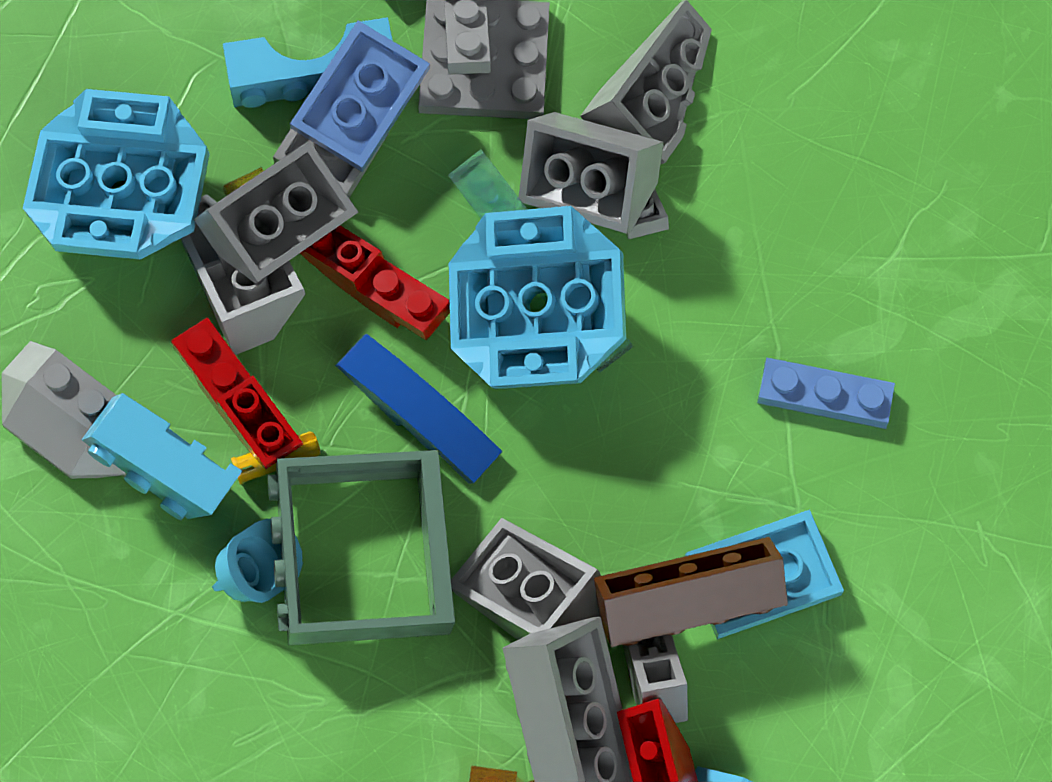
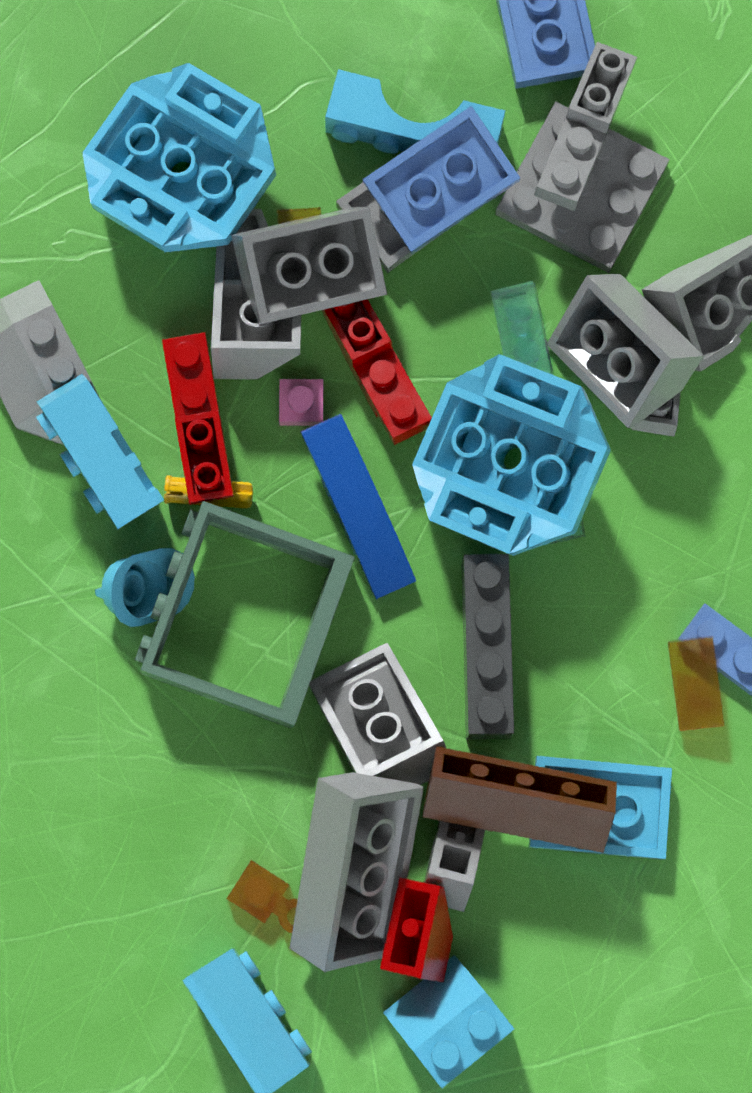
camera: 25 degrees right, 10 degrees up
none -> bright pink plate [279,379,324,426]
none -> dark grey brick [461,554,514,740]
none -> clear orange tile [668,636,725,731]

